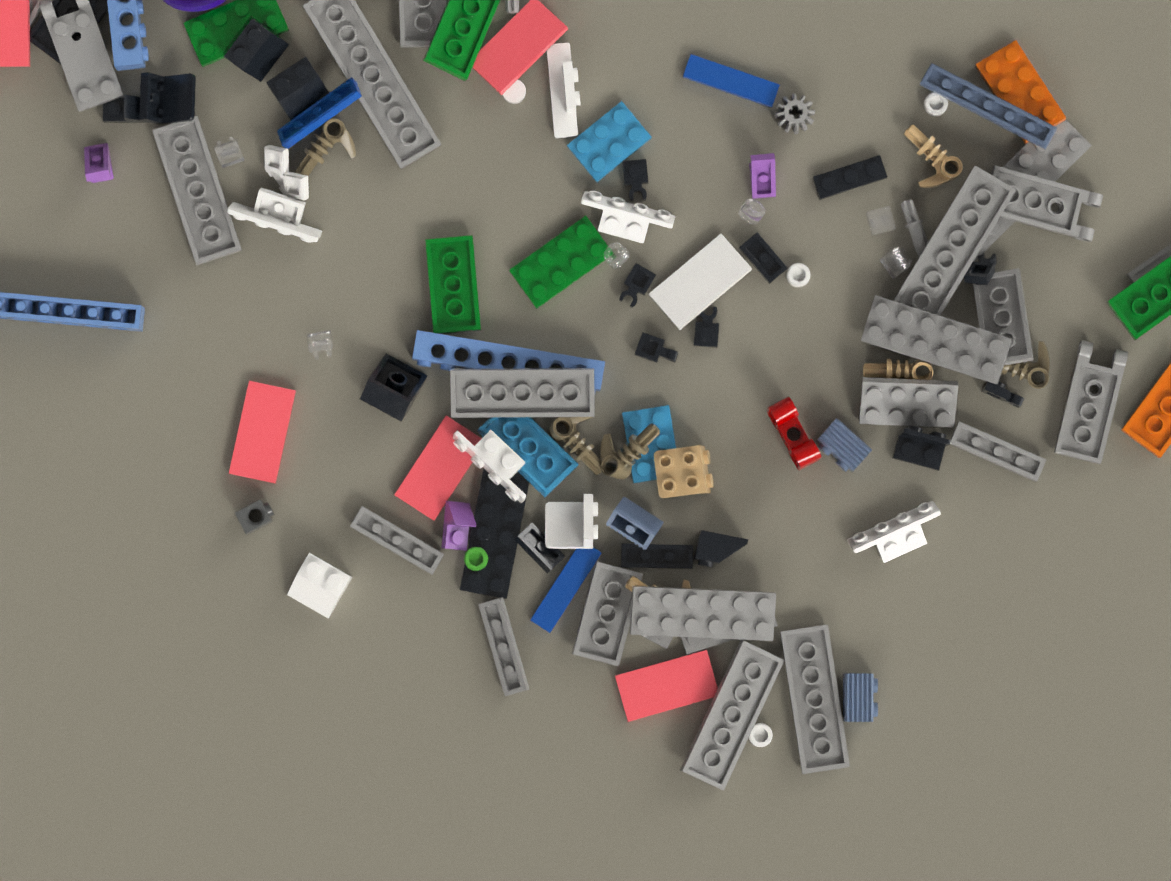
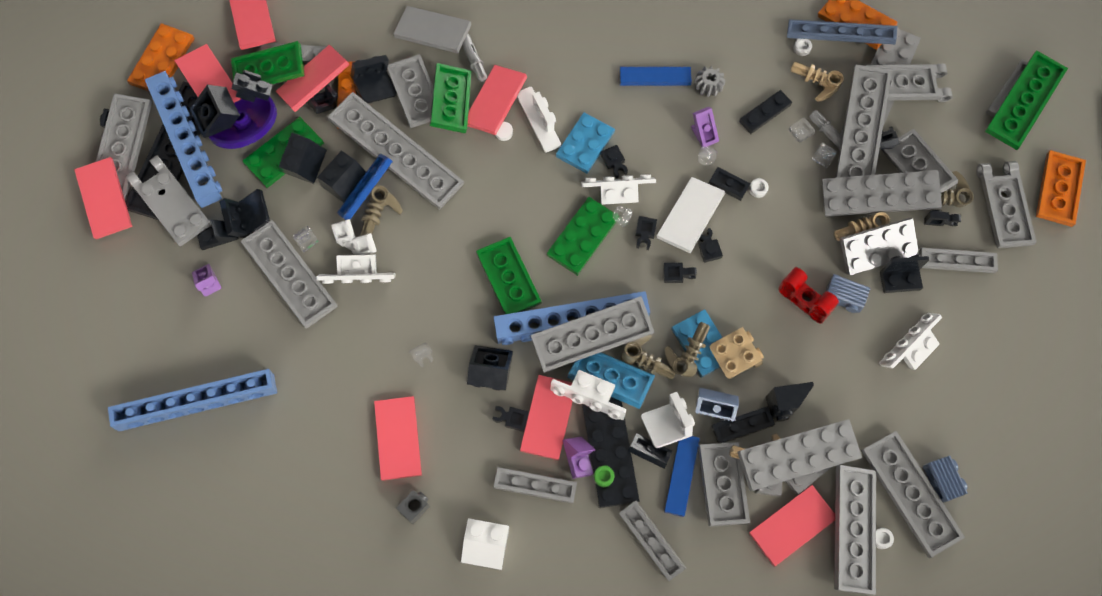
camera: 15 degrees left, 15 degrees down
none -> black plate [492,406,529,432]

